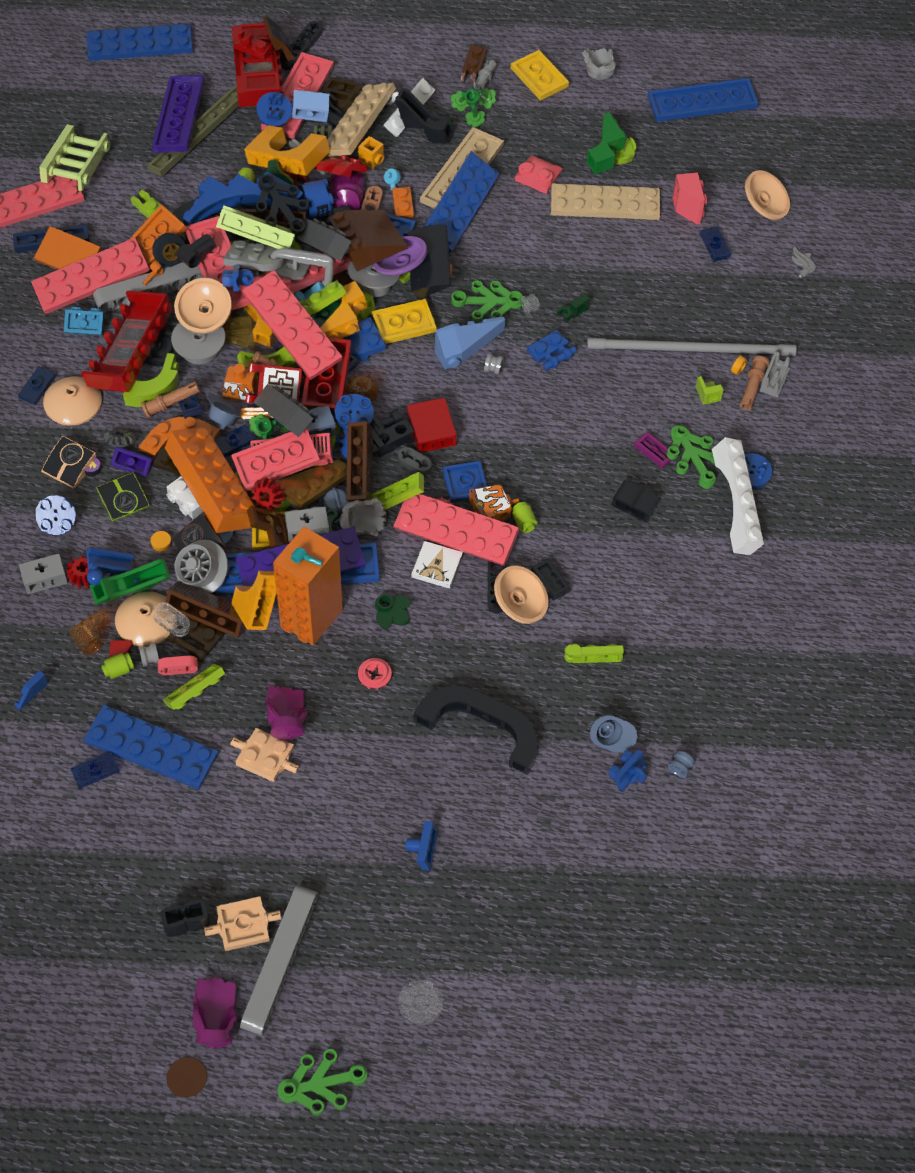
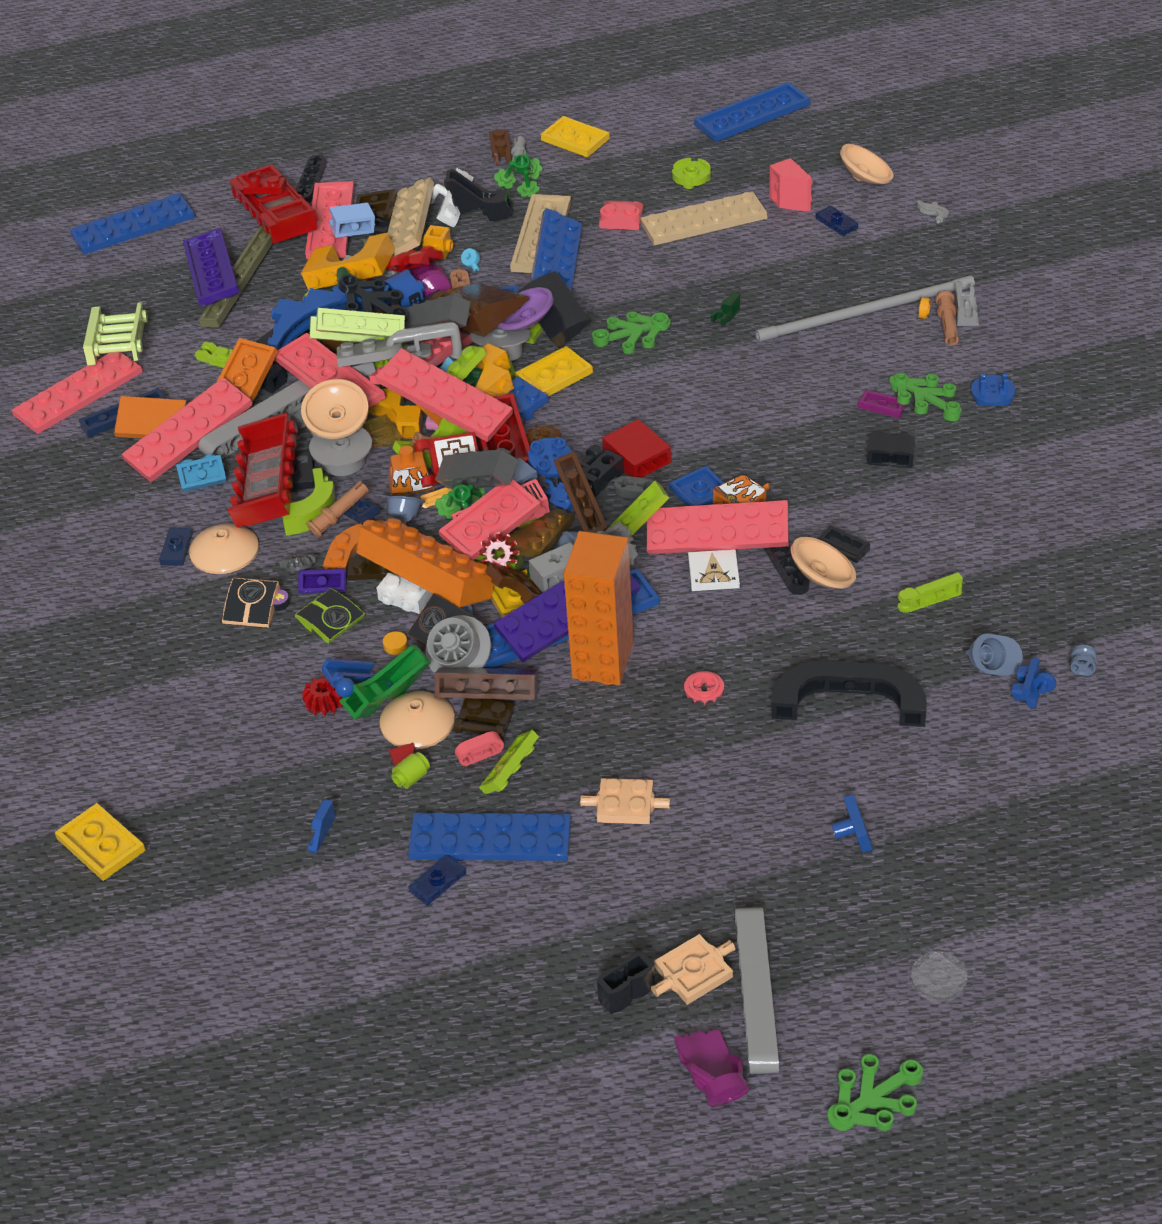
camera: 15 degrees left, 15 degrees down
light grey brick [19,554,67,594] -> none
plate [35,495,76,535] -> none
clear orange arch [68,608,110,657] -> none
light grey wheel [138,643,159,667] -> none
orange hand [142,261,163,285] -> none
black wheel [152,233,185,267] -> none
clear plate [153,602,190,637] -> none
reddish brown piece [166,1057,207,1097] -> none
black piece [176,234,216,268] -> none
plate [214,424,255,457] -> none
blue hips [222,265,254,291] -> none
light orange arch [231,571,276,630] -> none
blue plate [256,92,292,127] -> none
slope [262,16,294,61] -> none
magenta hair [266,685,308,740] -> none
teal hand [291,547,323,566] -> none
dark green plate [375,594,411,630] -> none
orange plate [392,187,414,219] -> none
medium blue wedge [435,317,505,369] -> none
light grey wheel [484,353,504,375] -> none
lime brick [512,502,537,533] -> none
clear plate [520,294,539,314] -> none
blue plate [527,330,577,370] -> none
light grey hair [581,48,616,81] -> none
green arch [586,112,627,175] -> none
lime panel [695,376,723,405] -> none
white arch [712,437,764,555] -> none

